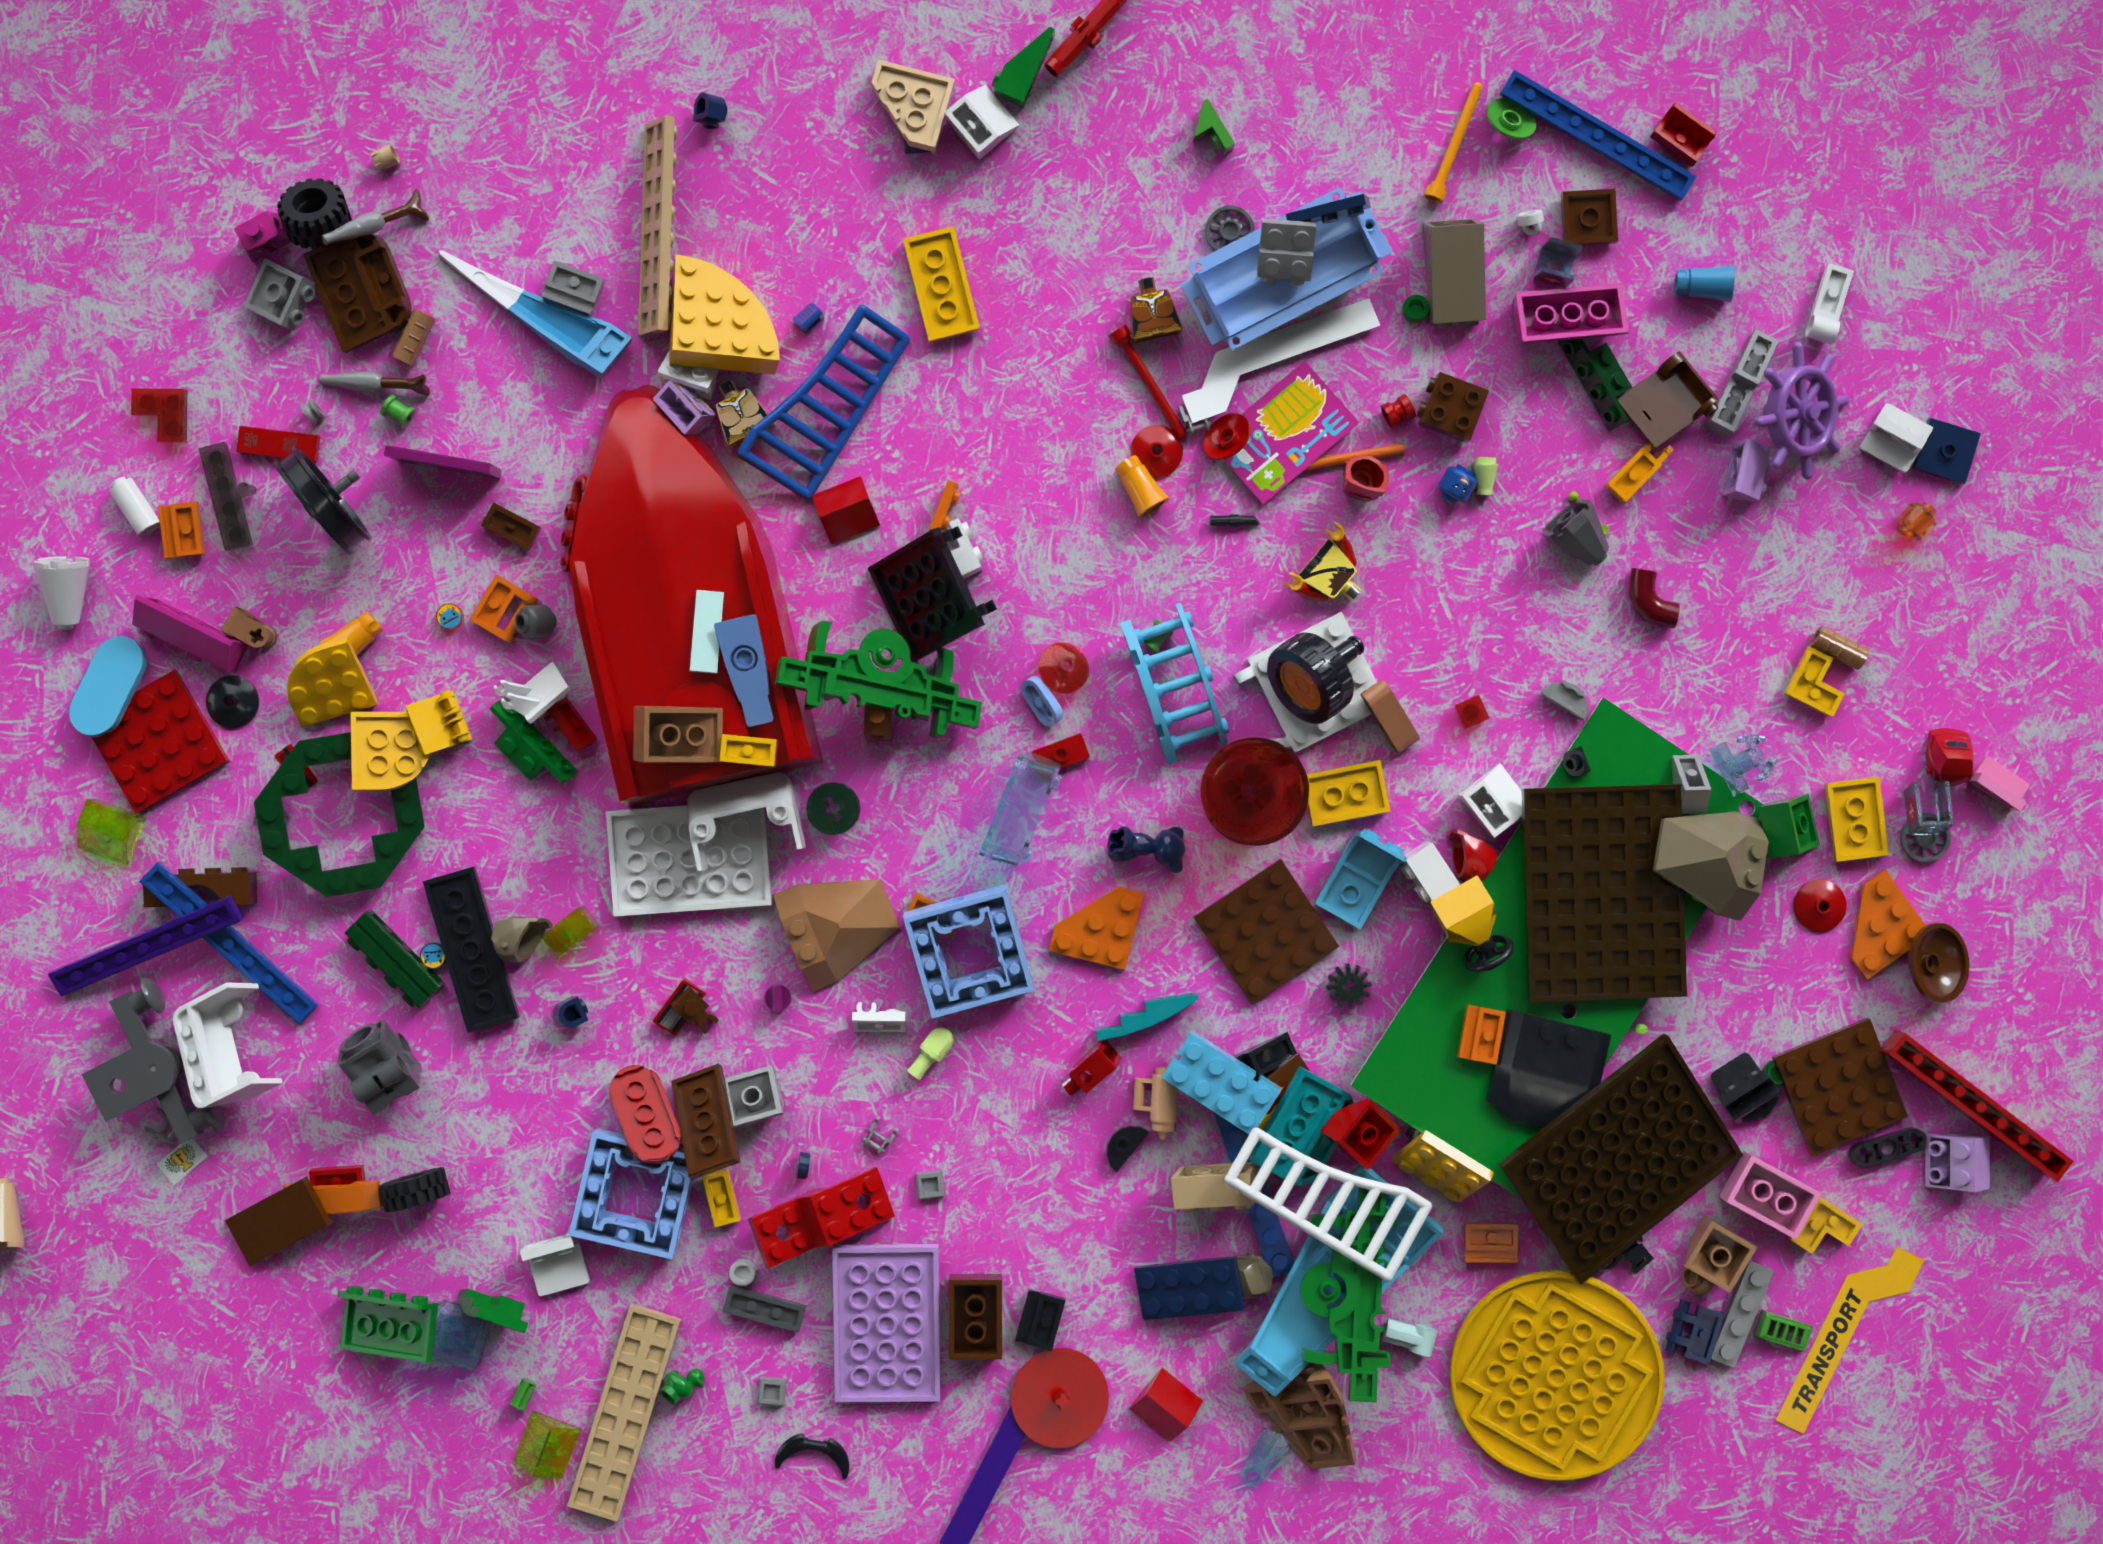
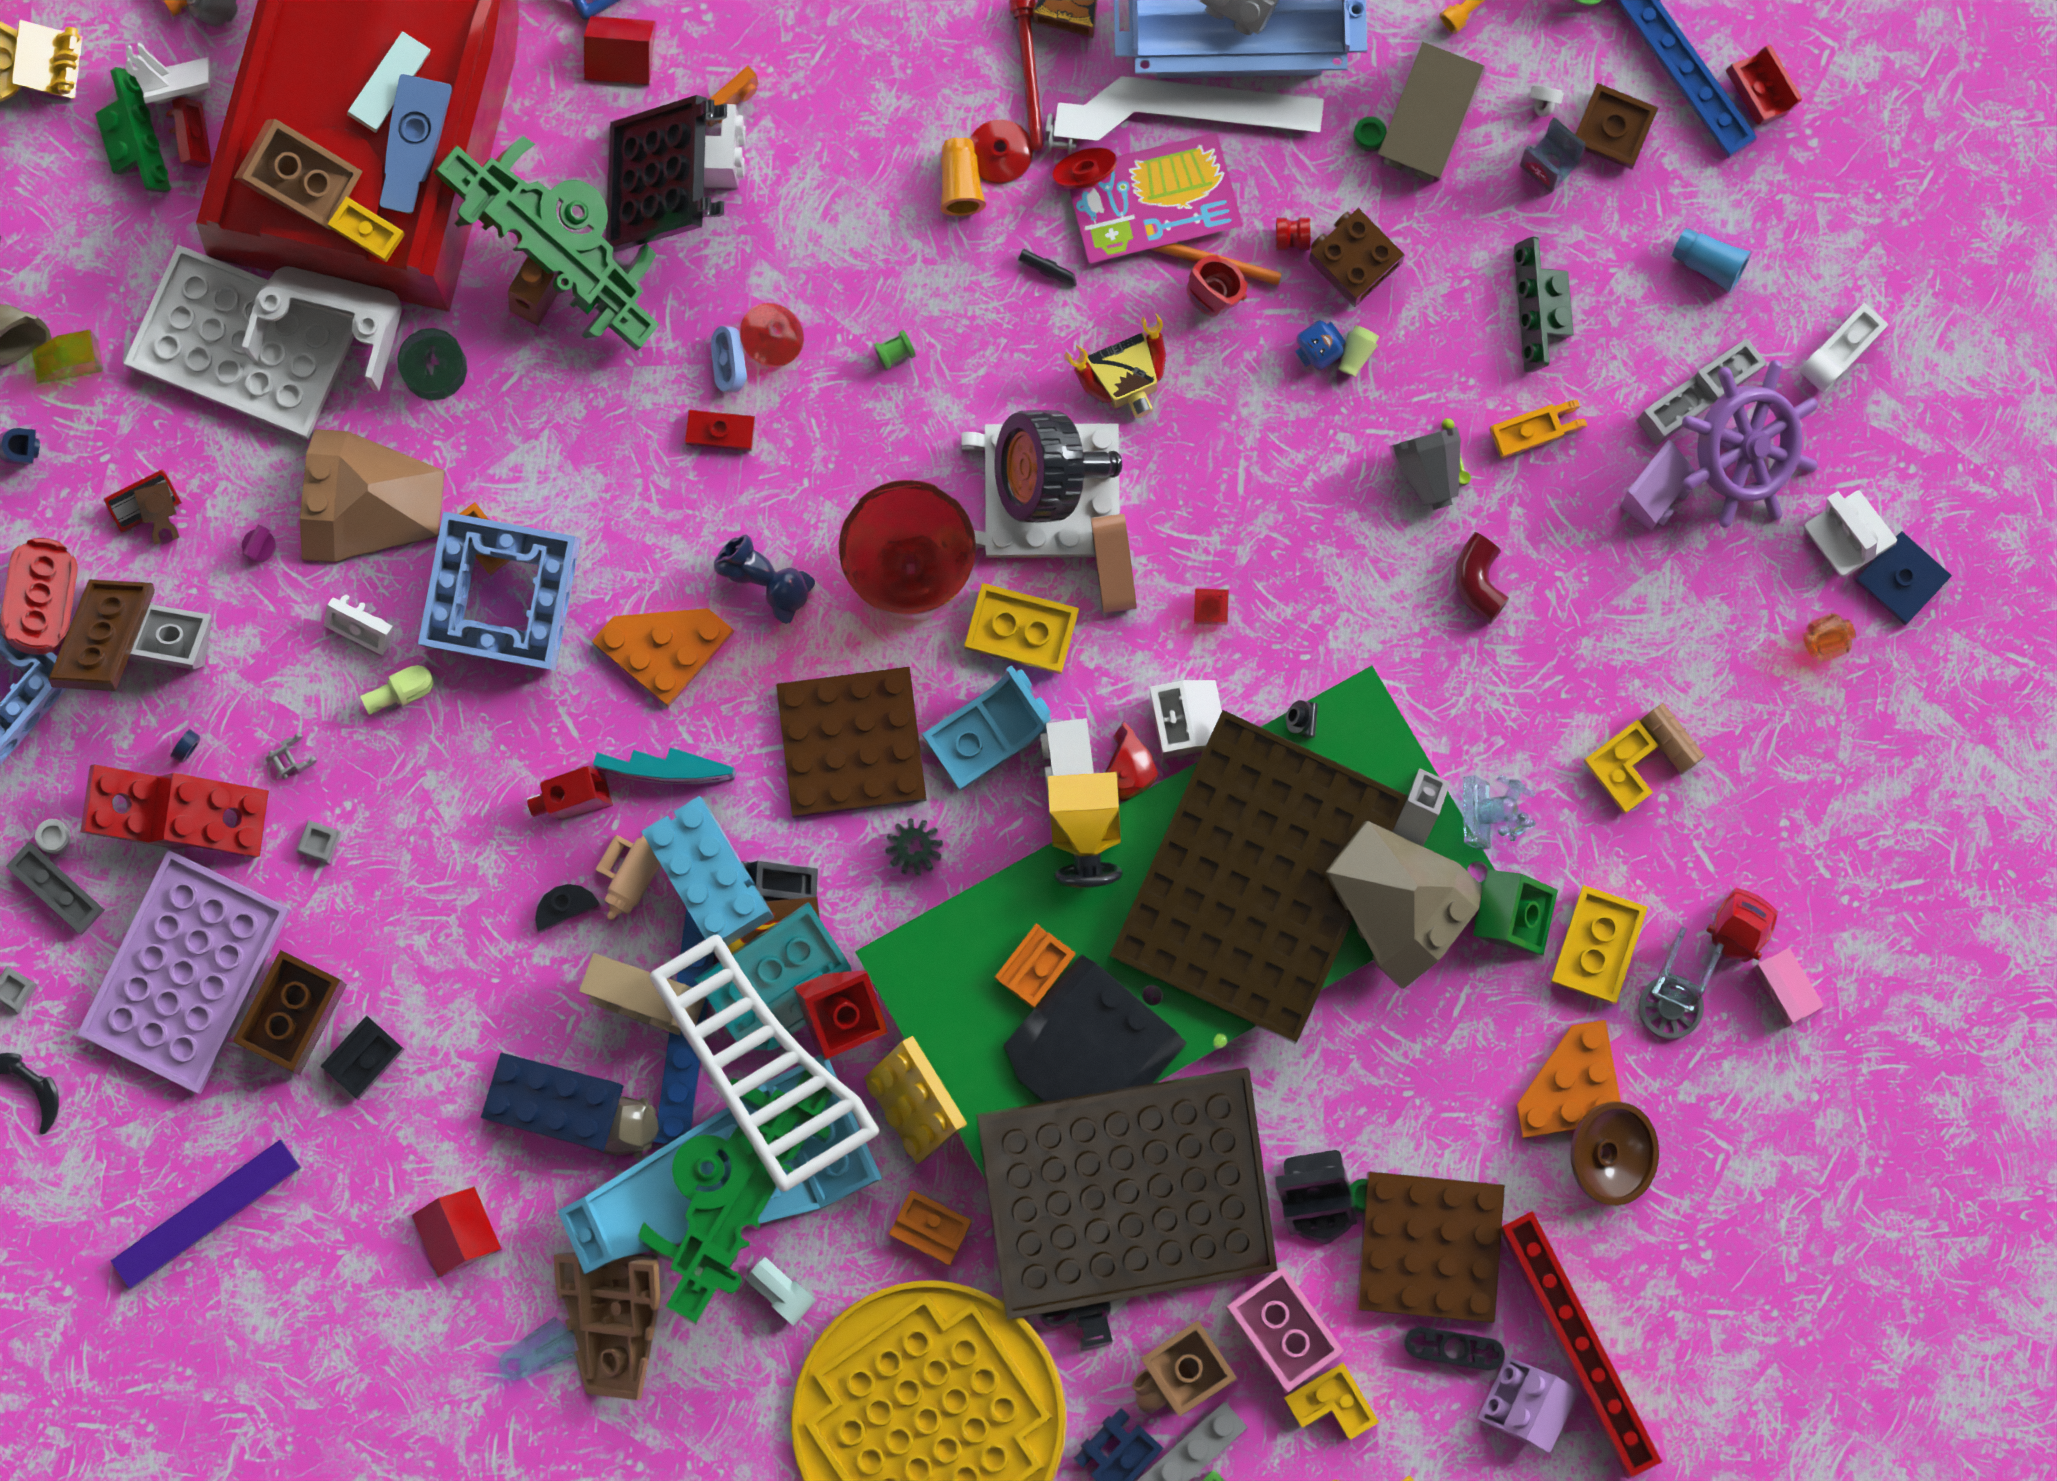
camera: 30 degrees right, 10 degrees down
yellow plate [702,1168,741,1227] -> none
clear light blue windscreen [979,749,1062,867] -> none
red piece [1011,1348,1109,1448] -> none
medium azure fence [1120,603,1230,765] -> none
dark pink slope [1511,283,1629,344] -> none
light grey plate [1538,682,1588,721] -> none
reddish brown door [1617,351,1720,450] -> none
red dish [1793,879,1847,932] -> none

